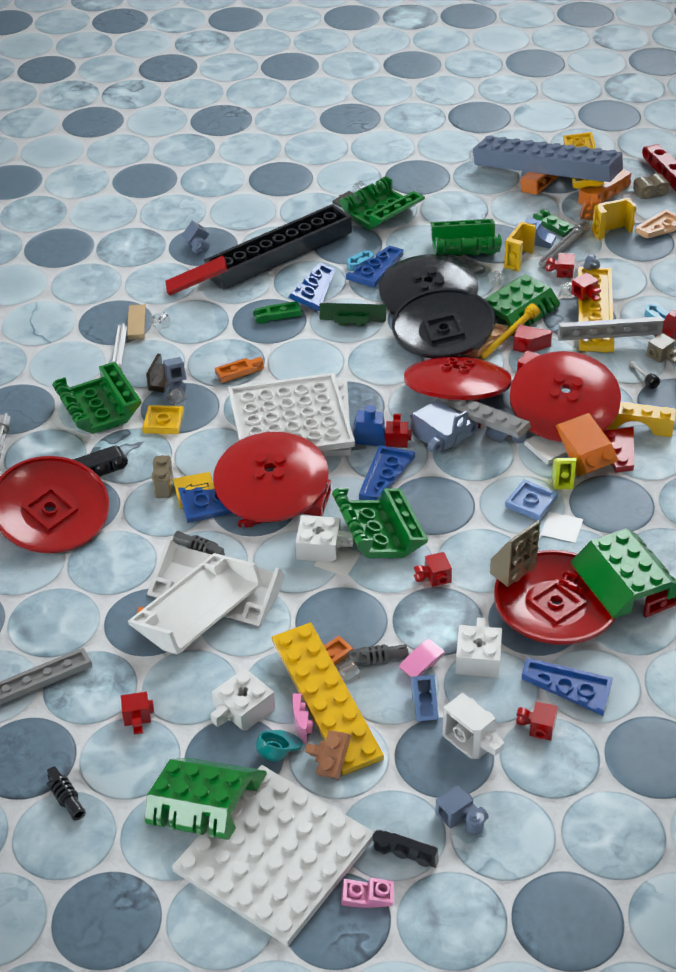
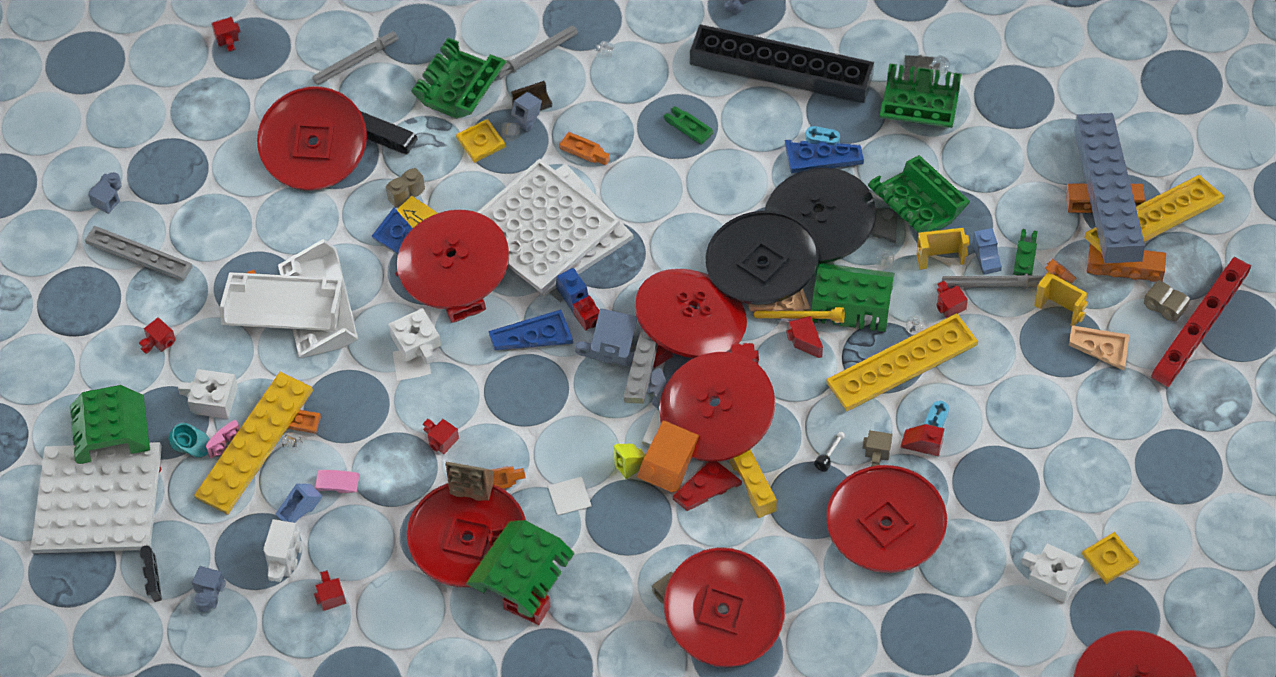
camera: 55 degrees right, 15 degrees up
black hinge [47,766,86,821] -> none
tan tile [127,304,146,340] -> none
red tile [165,256,228,296] -> none
dark grey hinge [173,531,225,556] -> none
wing [288,263,335,311] -> none
nougat hinge [305,730,352,780] -> none
dark green bracket [319,303,386,326] -> none
green slope [332,488,428,559] -> none
bright pink slope [341,877,394,908] -> none
dark grey hinge [348,644,409,666] -> none
white hinge [455,617,502,678] -> none
medium blue plate [505,479,558,521] -> none
blue wing [521,658,613,716] -> none
light grey plate [558,317,663,341] -> none
red brick [571,273,601,301] -> none
sand blue tile [583,254,600,271] -> none

